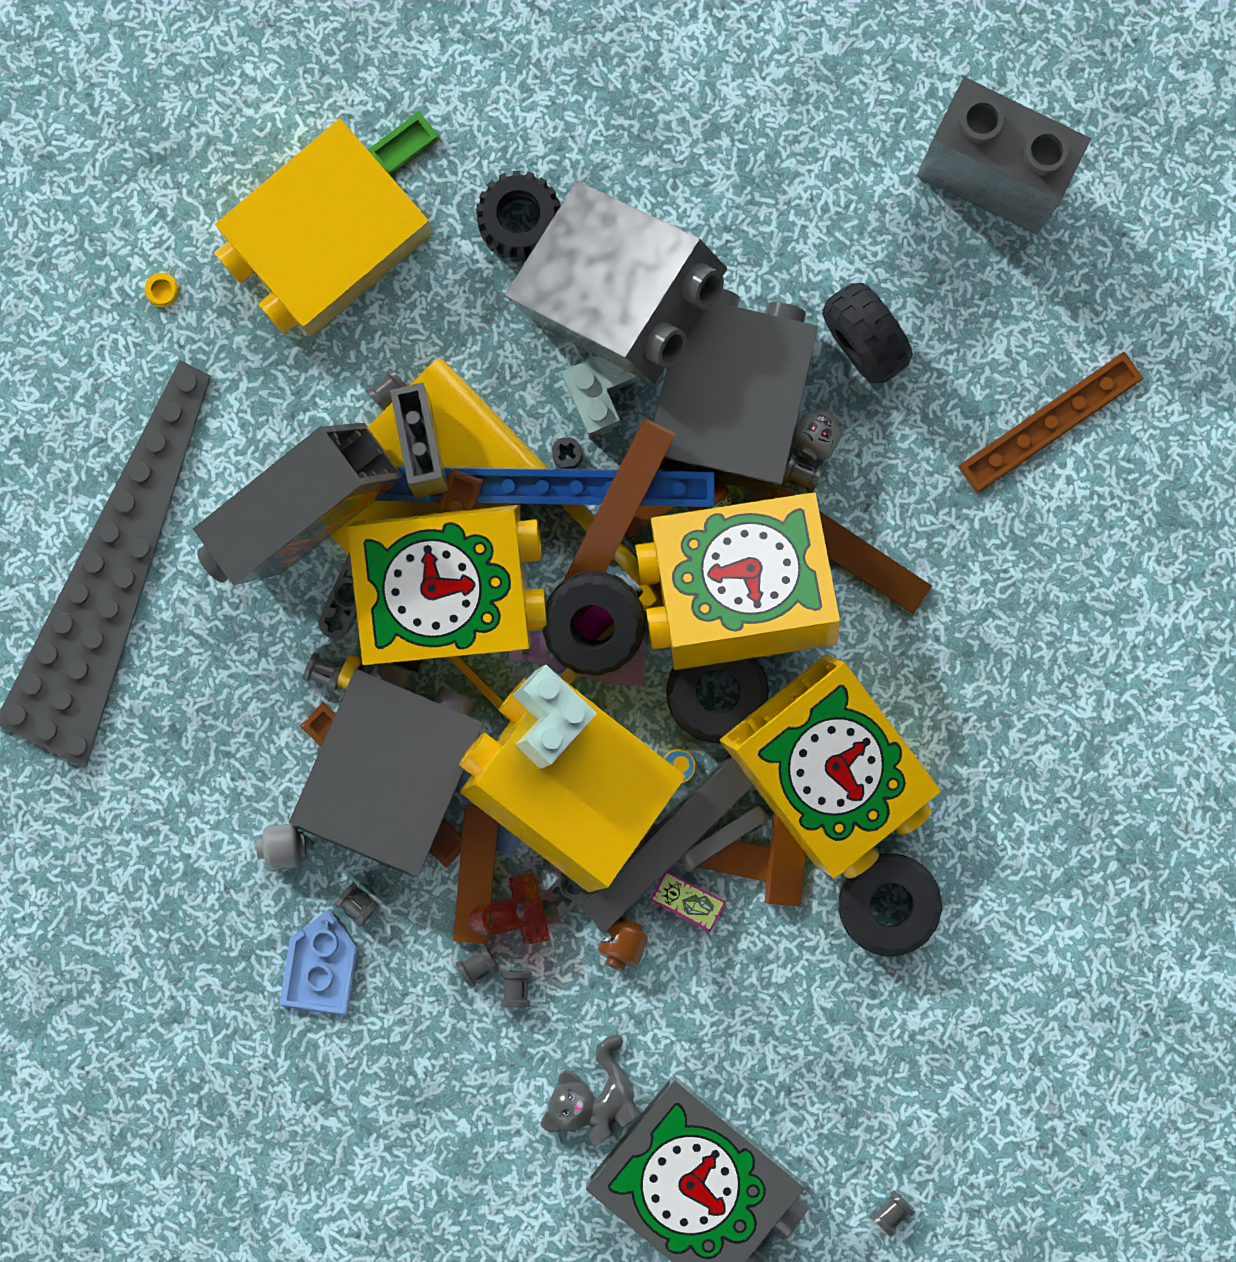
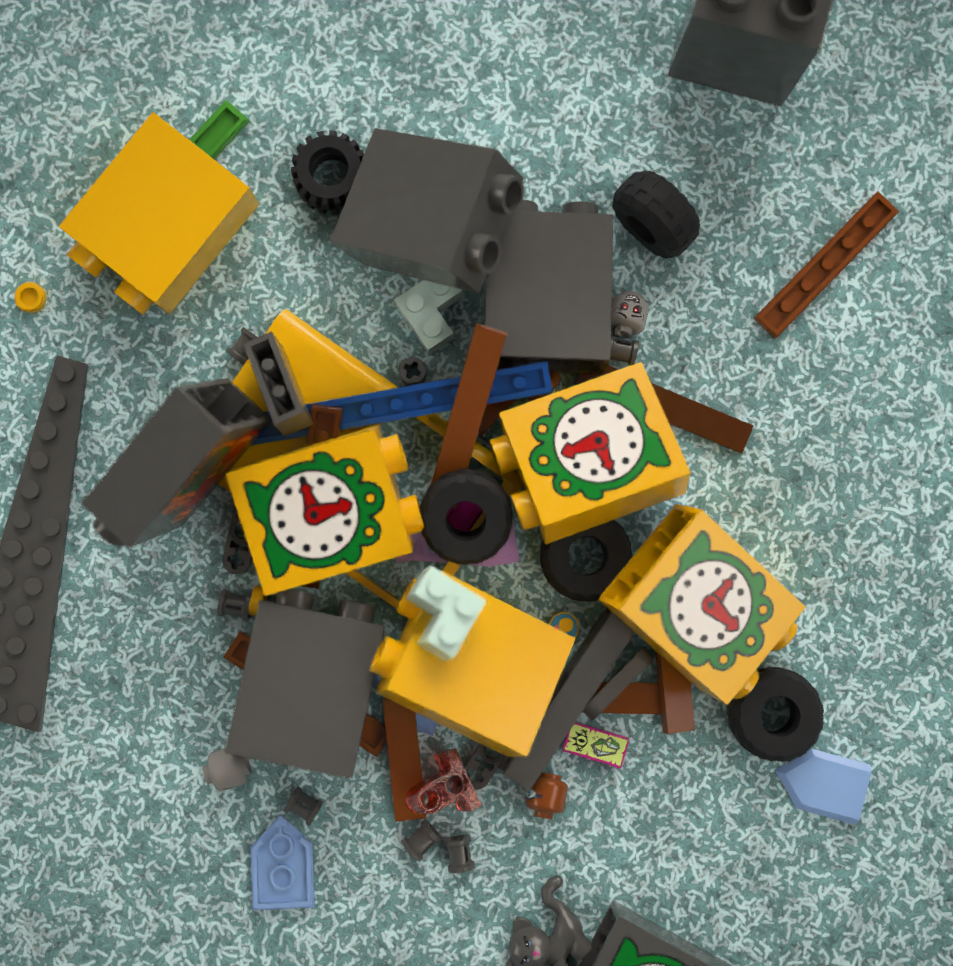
camera: 20 degrees left, 0 degrees up
none -> light blue tile [774,749,872,825]

